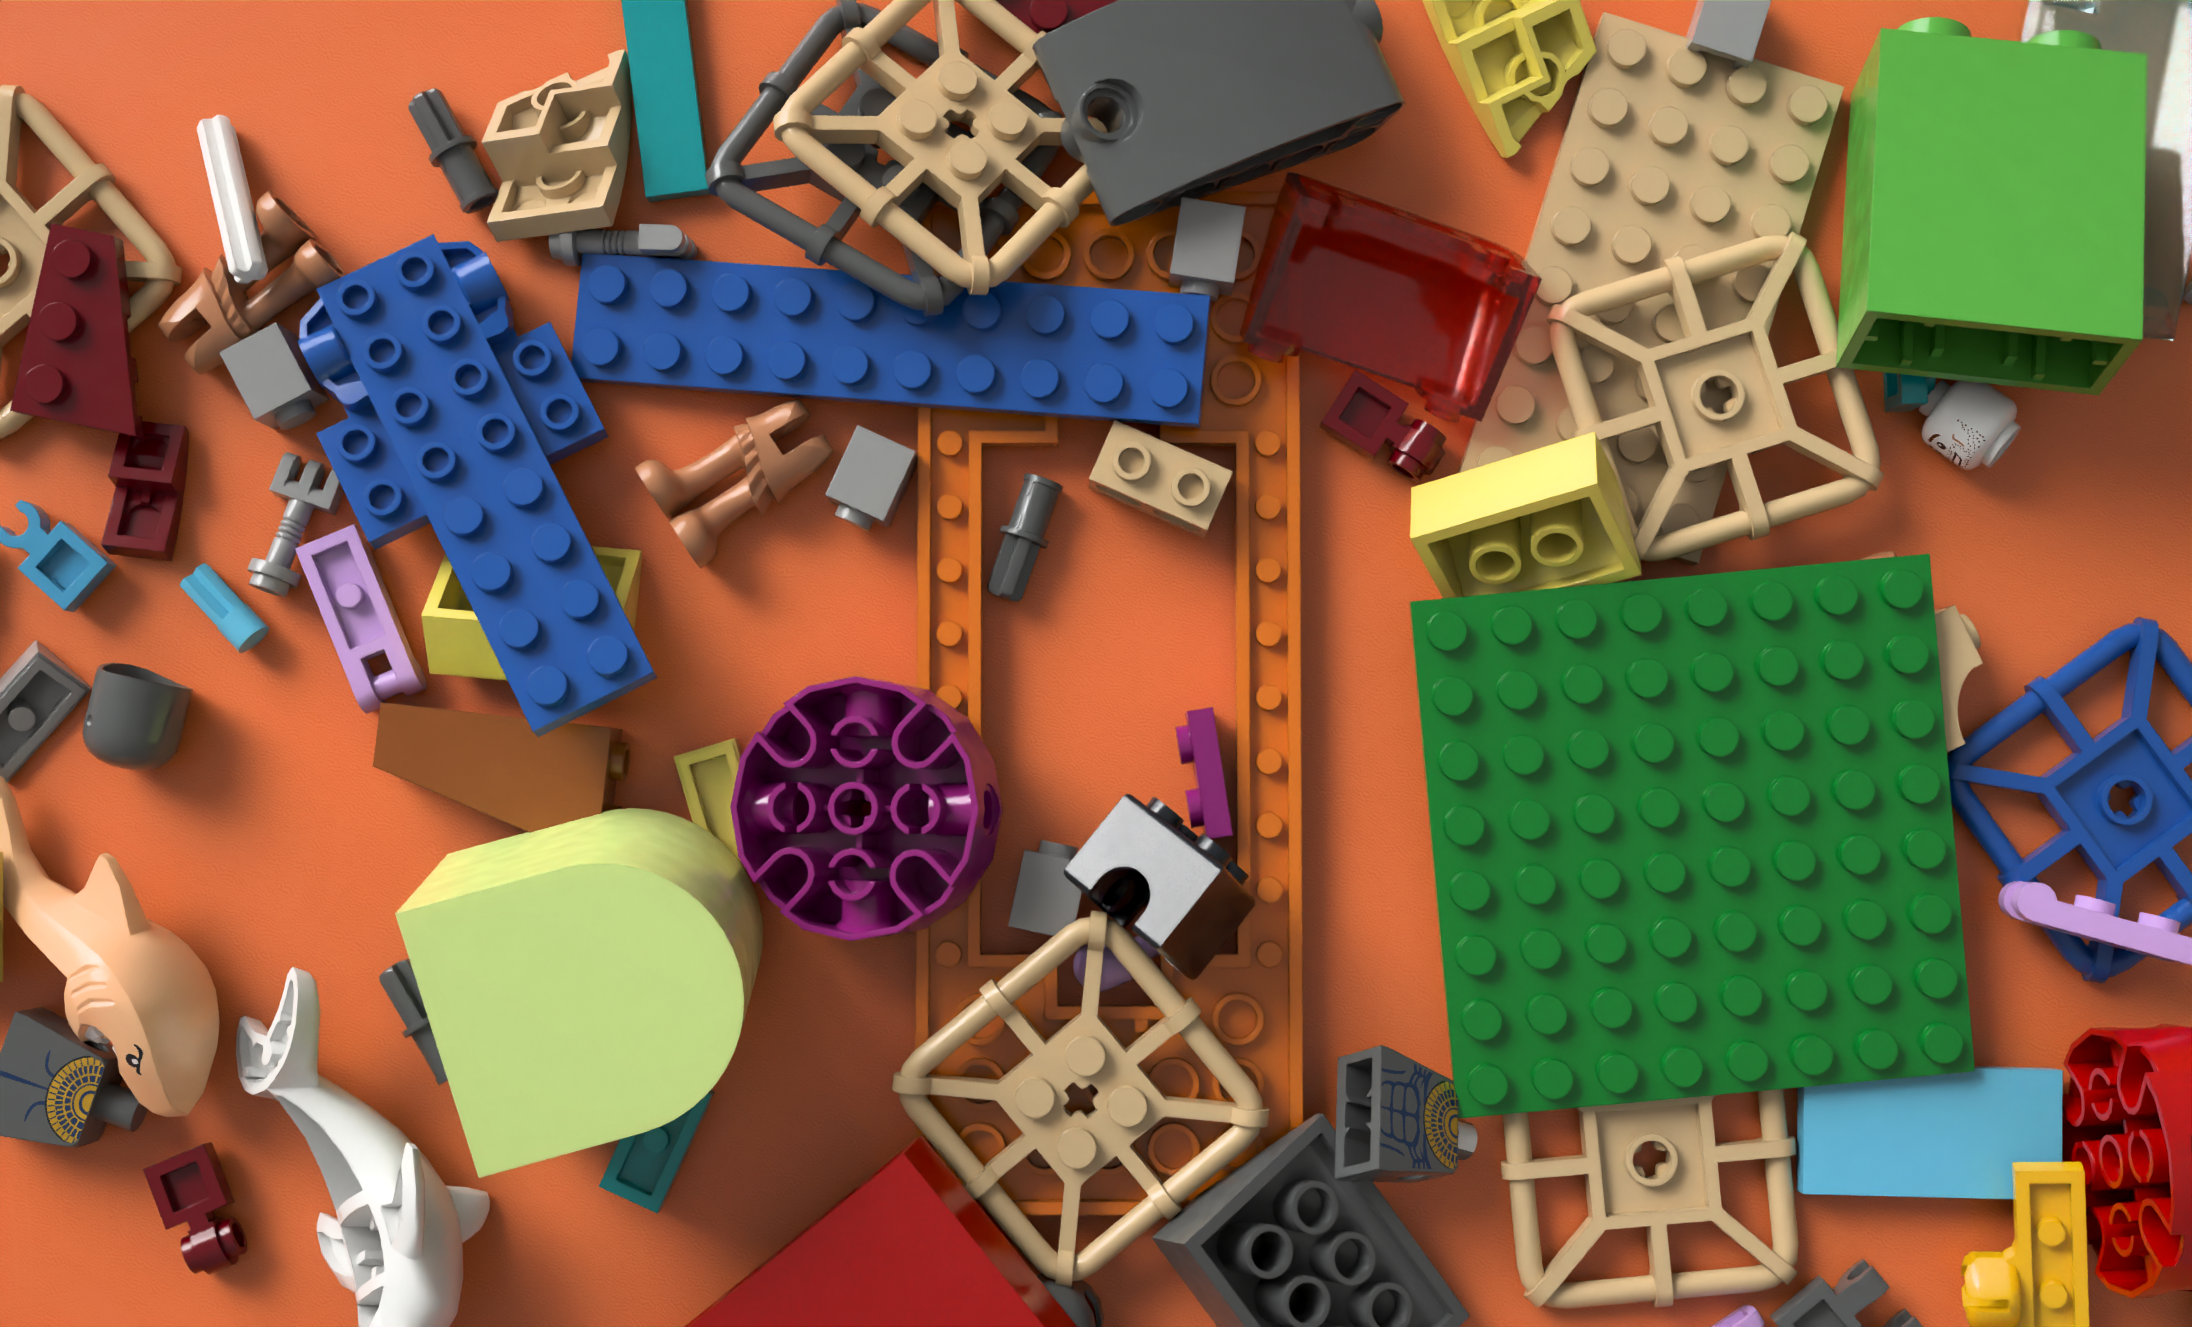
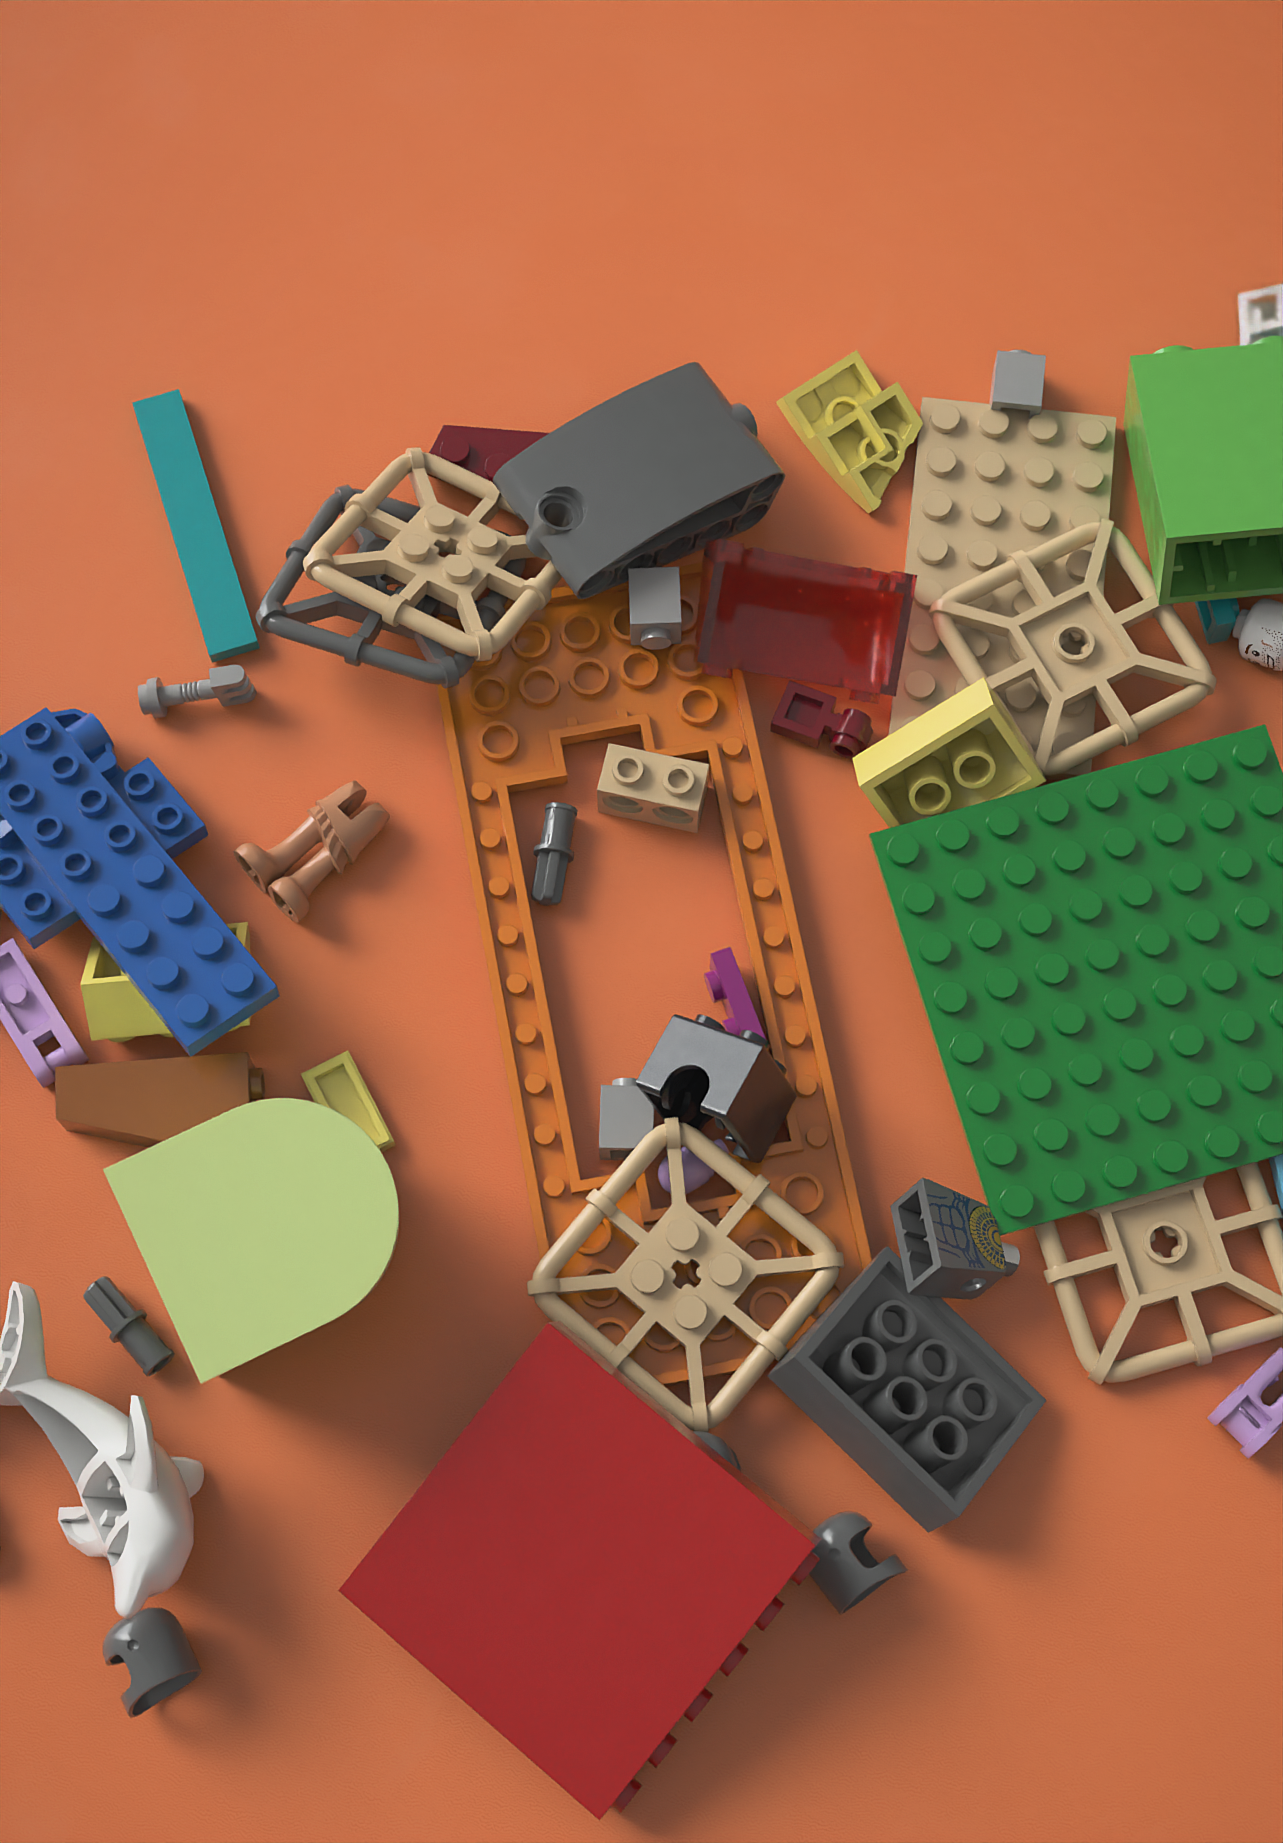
camera: 10 degrees left, 15 degrees down
dark grey axle [409,88,498,214] -> none
tan slope [482,49,632,242] -> none
blue plate [571,254,1212,428] -> none
teal plate [598,1090,715,1213] -> none
magenta brick [730,676,1003,941] -> none
light grey brick [825,425,918,531] -> none

